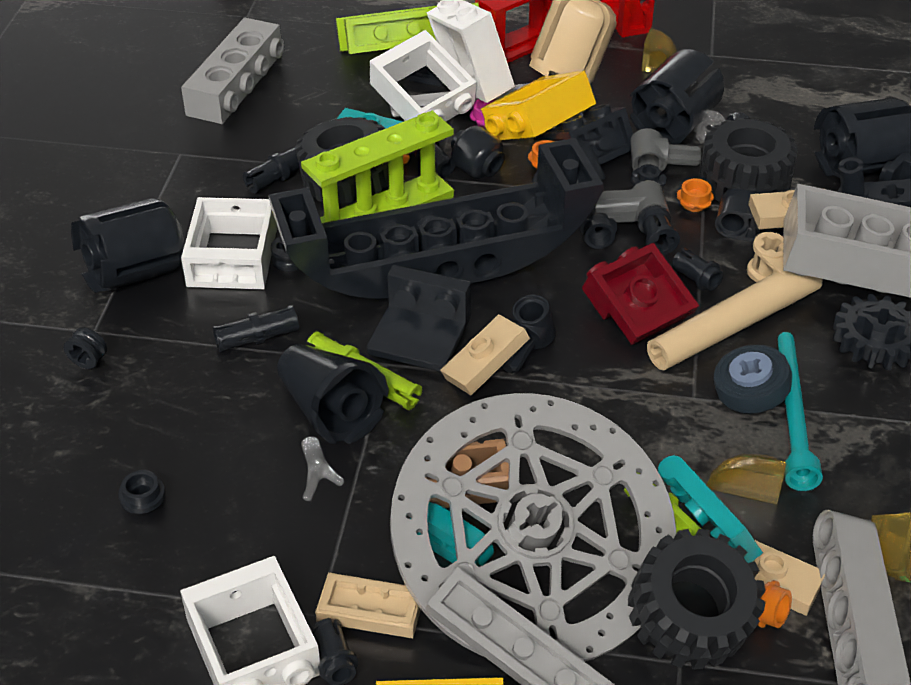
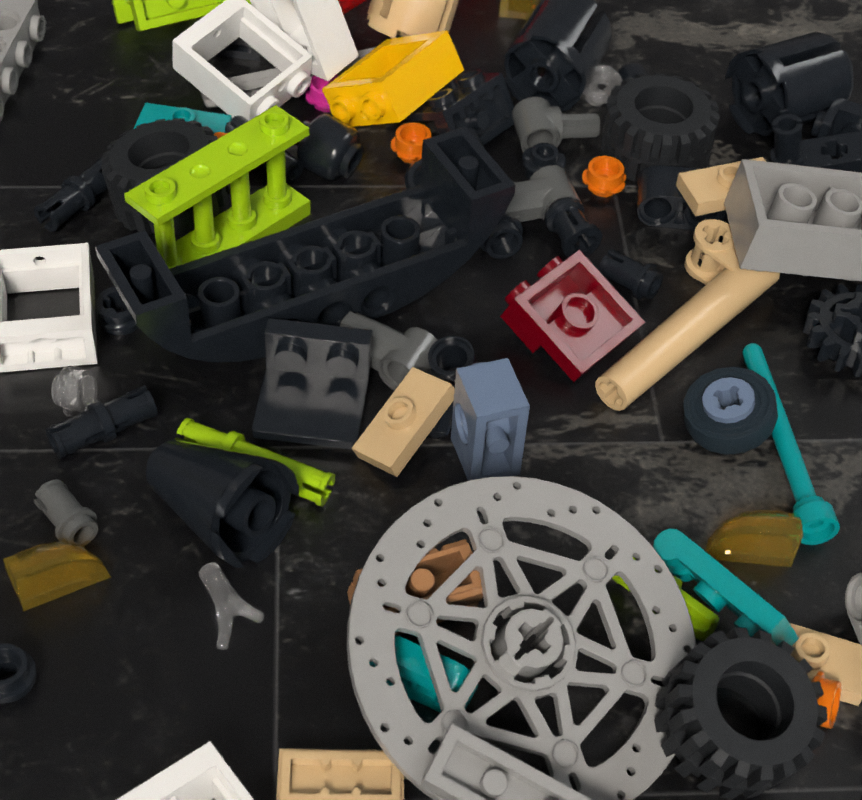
camera: 15 degrees left, 5 degrees up
none -> clear yellow brick [3,541,111,611]
none -> dark grey pin [34,479,98,548]
none -> clear plate [51,365,98,417]
none -> dark grey piece [340,311,438,391]
none -> sand blue brick [450,358,530,481]

